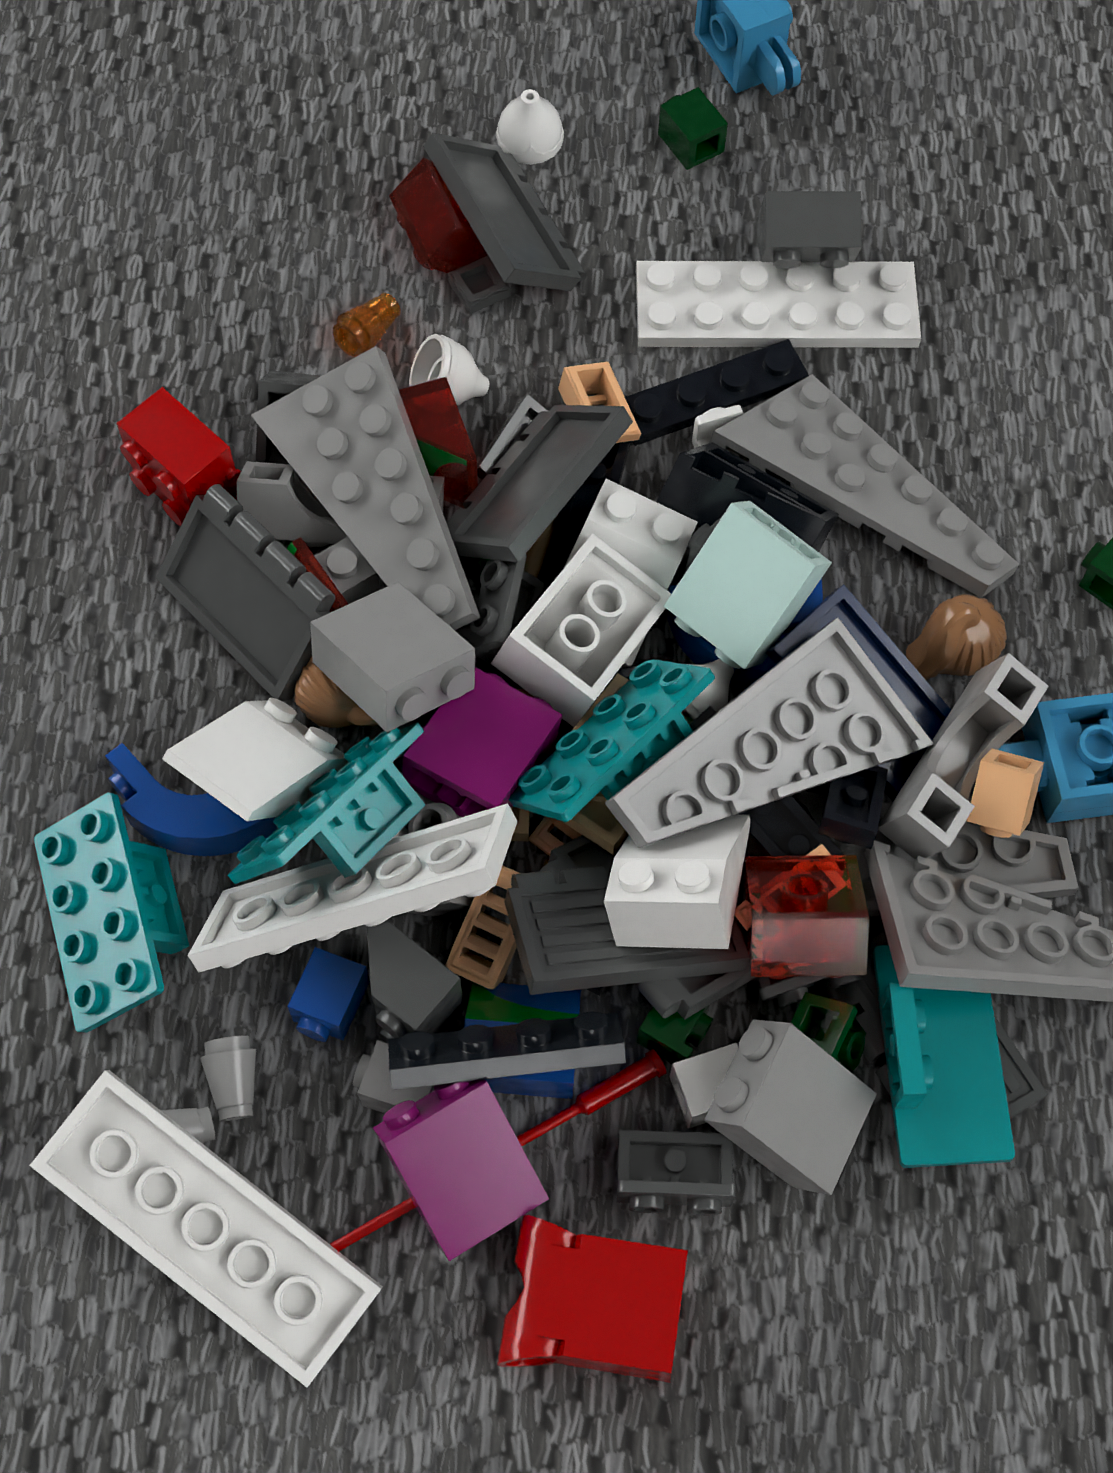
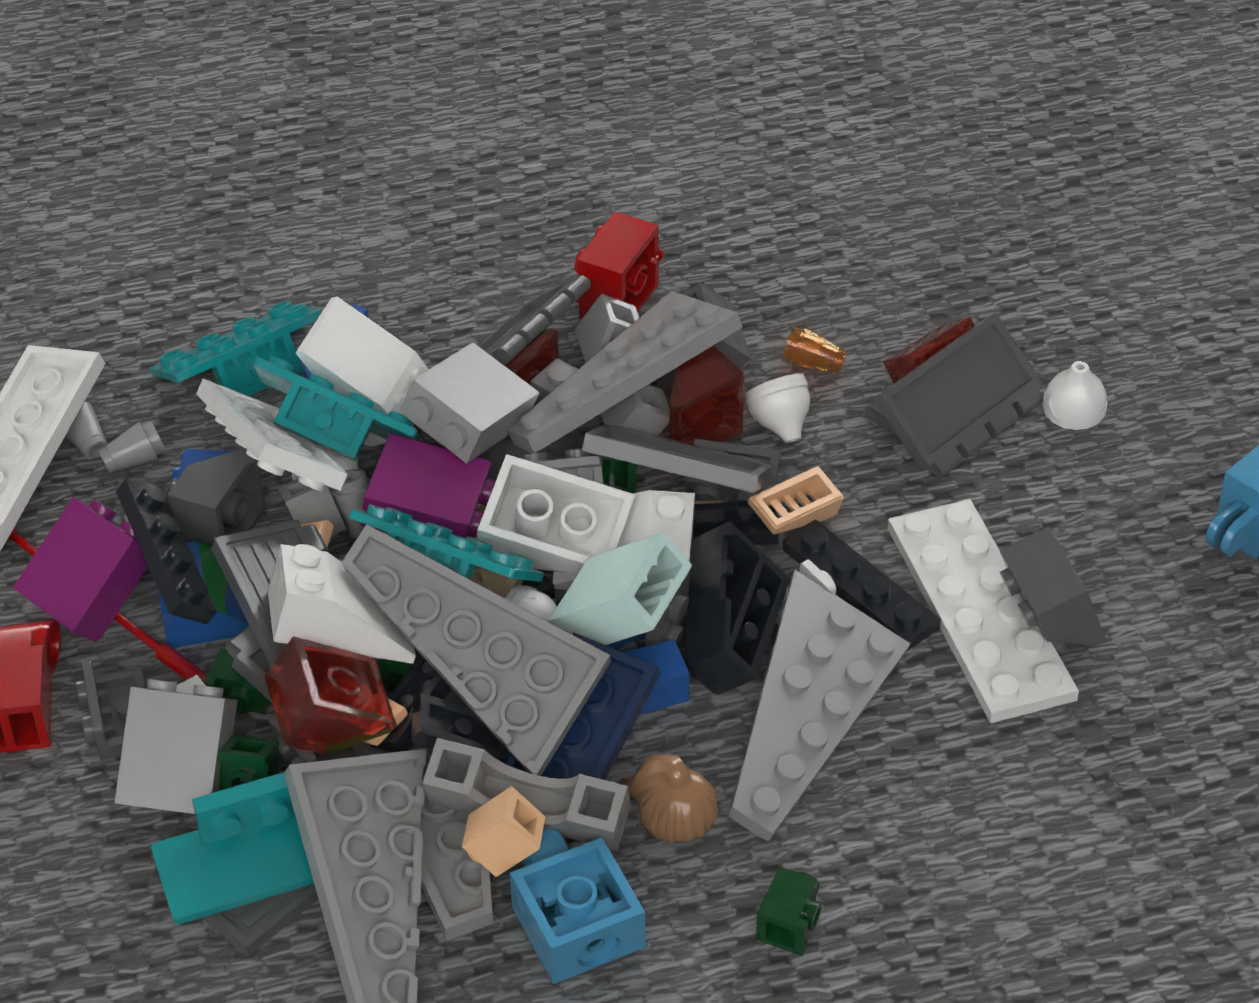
camera: 75 degrees right, 20 degrees down
dark green brick [658,87,728,170] -> none

